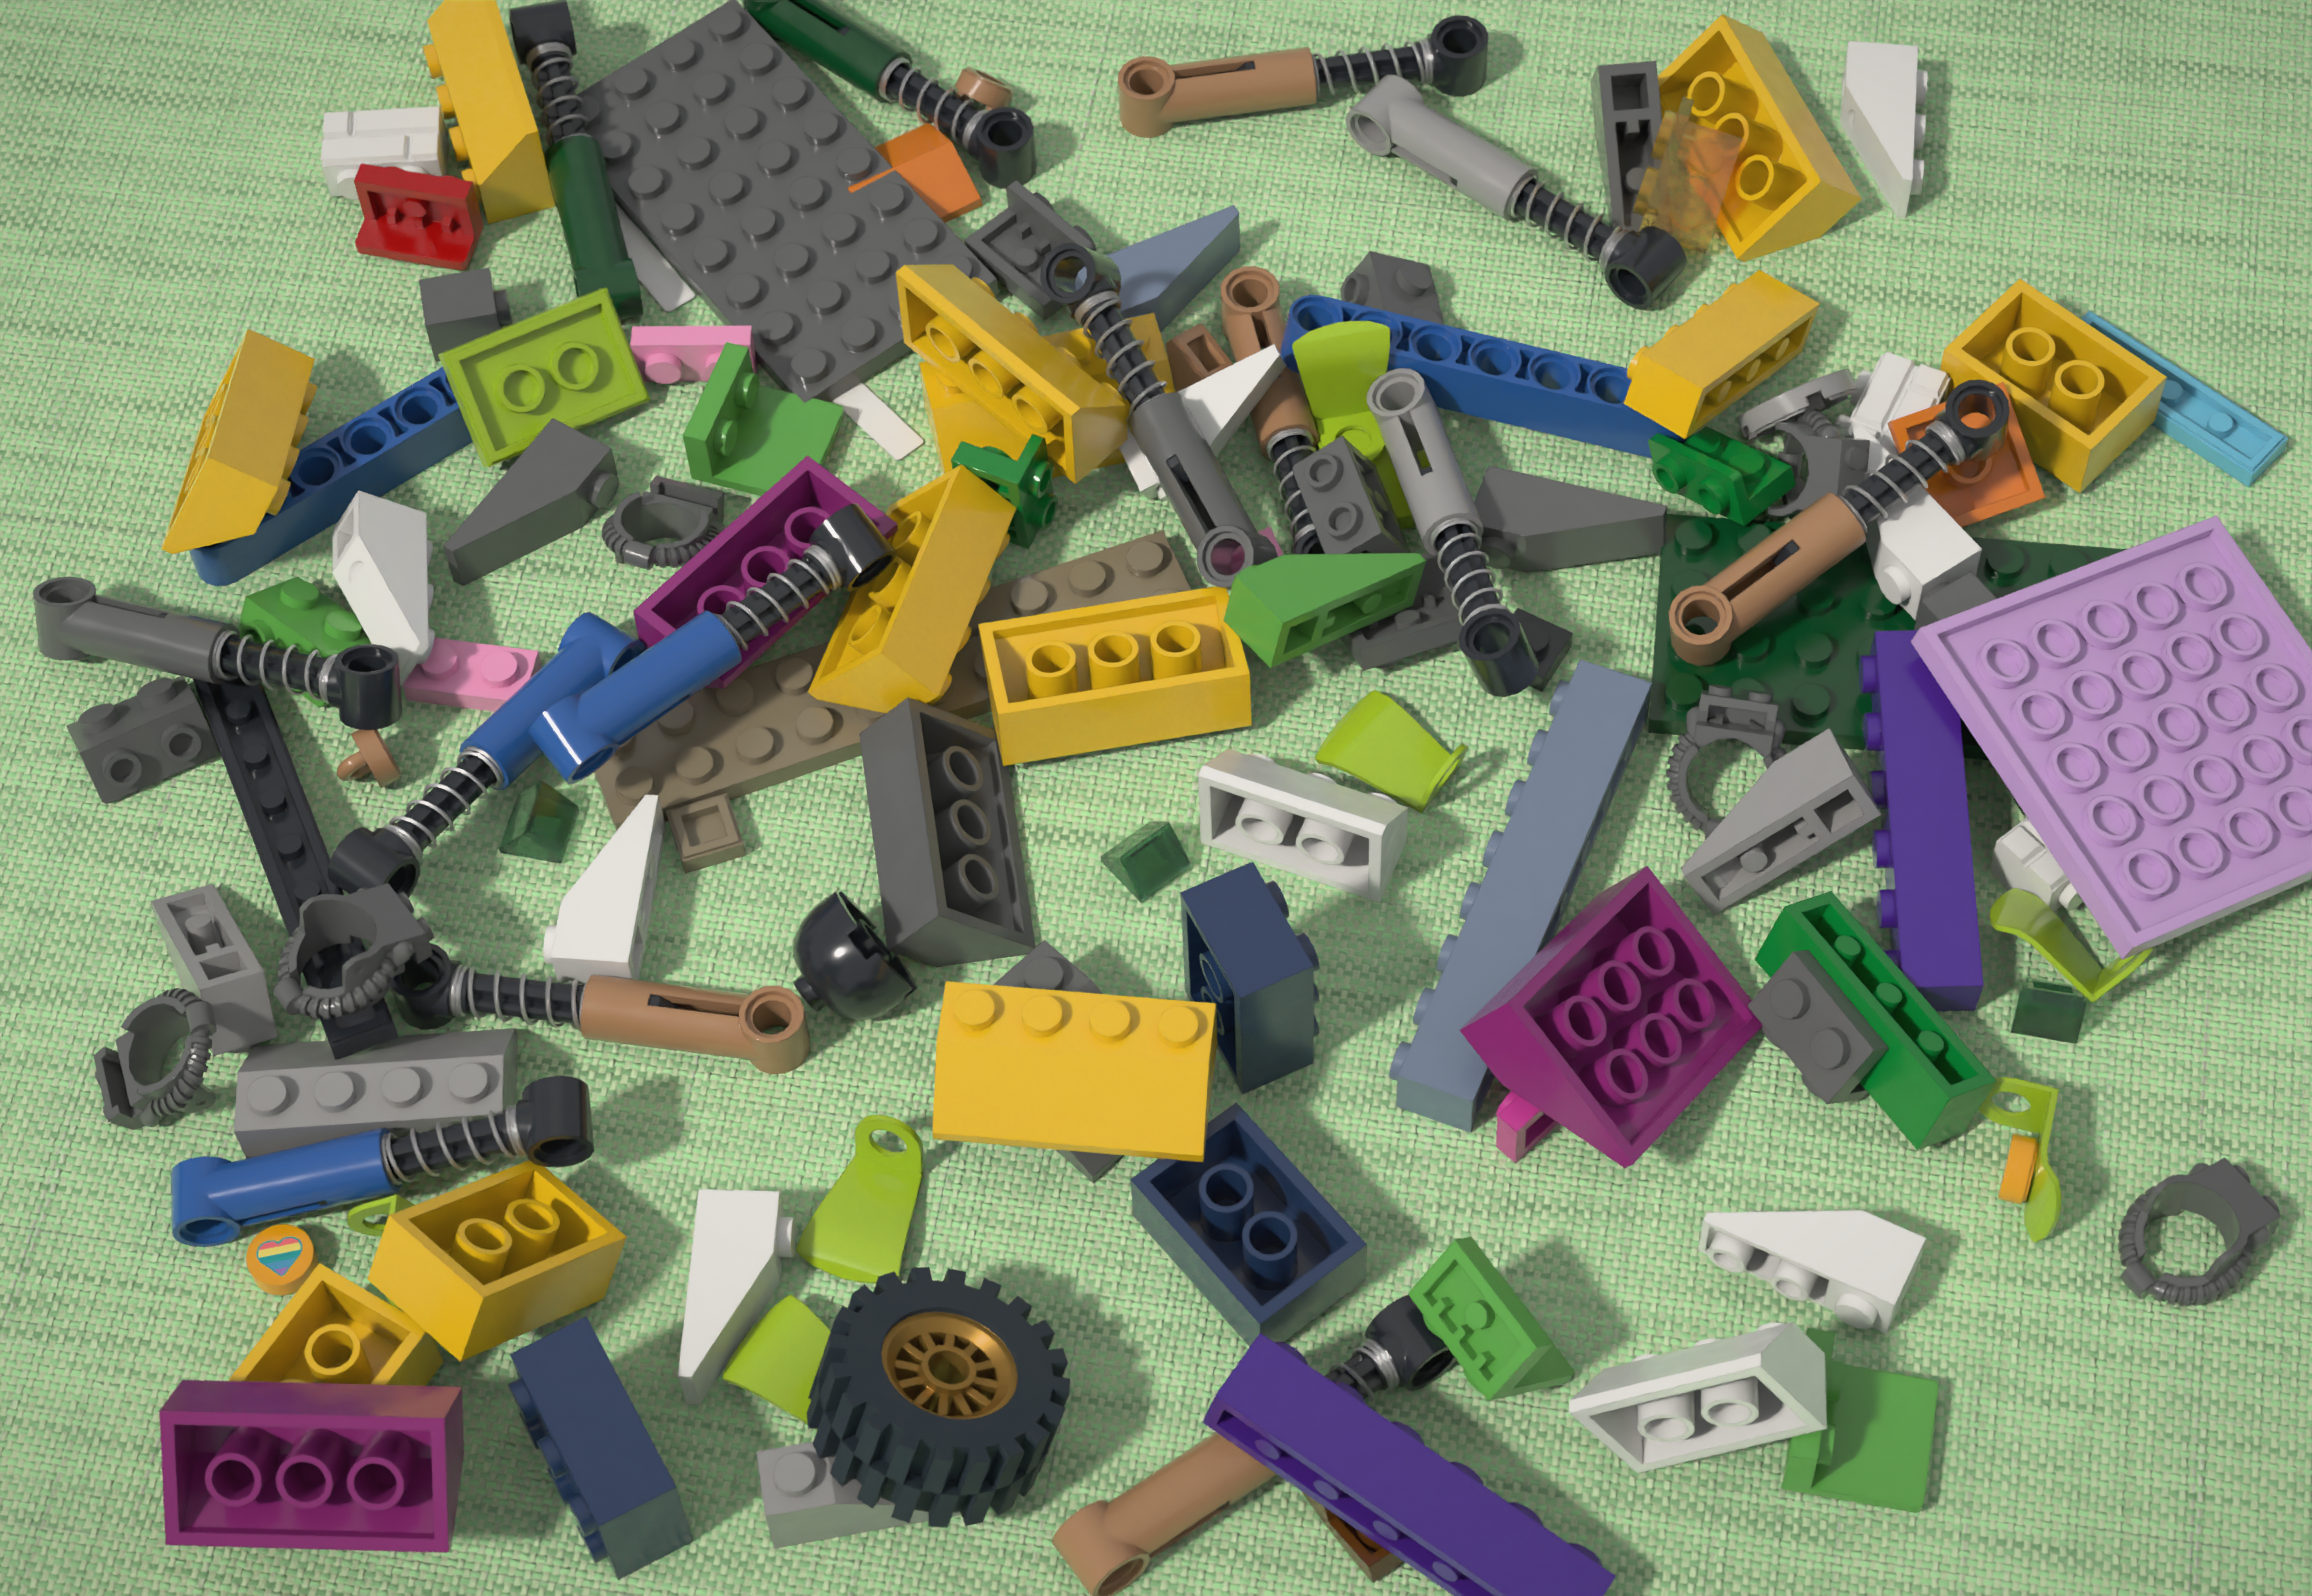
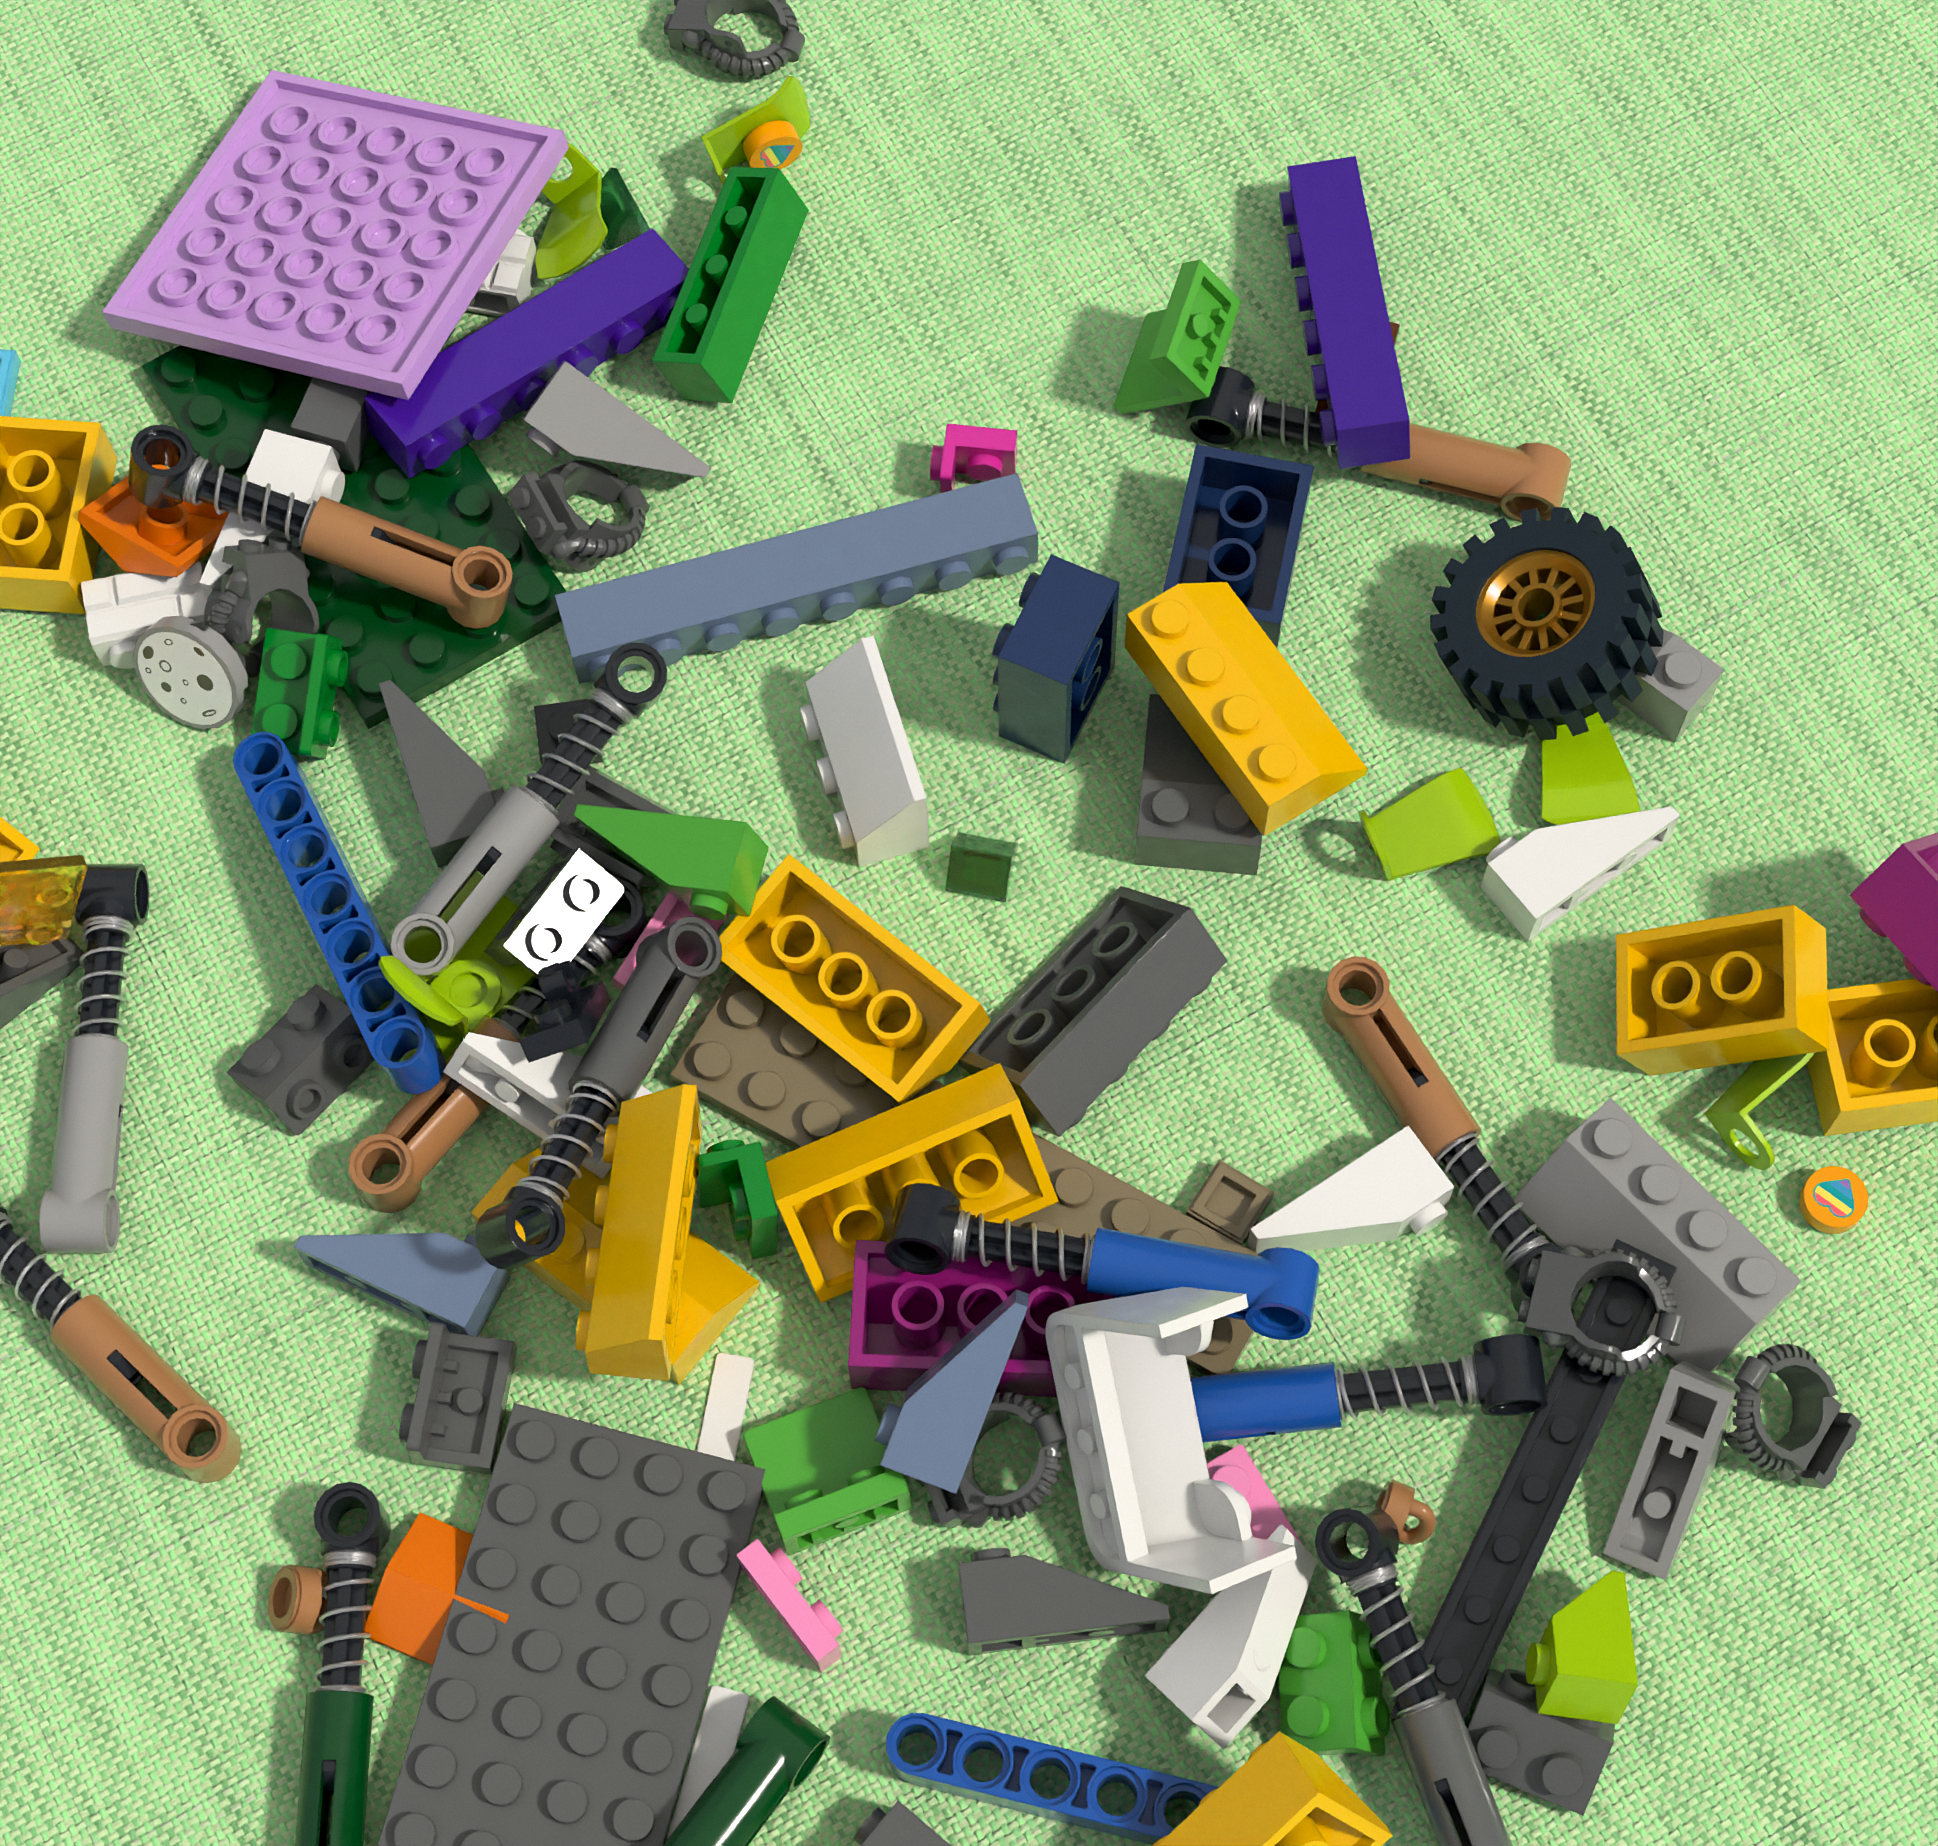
camera: 130 degrees left, 10 degrees up
piece [171,1076,594,1247] -> none
lime tile [438,288,651,467] -> none
clear green slope [499,780,579,864] -> none
dark blue brick [508,1316,694,1580] -> none
black cylinder [793,891,917,1021] -> none
medium nougat slope [1165,323,1233,393] -> none
lime piece [1315,690,1469,813] -> none
magenta slope [1460,866,1762,1168] -> none
white slope [1569,1322,1827,1473] -> none
yellow brick [1624,270,1820,439] -> none
white slope [1698,1210,1926,1335] -> none
dark grey bracket [1748,950,1889,1104] -> none
bright green bracket [1781,1328,1939,1513] -> none
none -> black plate [518,959,611,1063]
none -> sand blue slope [874,1289,1029,1494]
none -> white windscreen [1045,1287,1297,1594]
none -> lime slope [1525,1571,1638,1725]

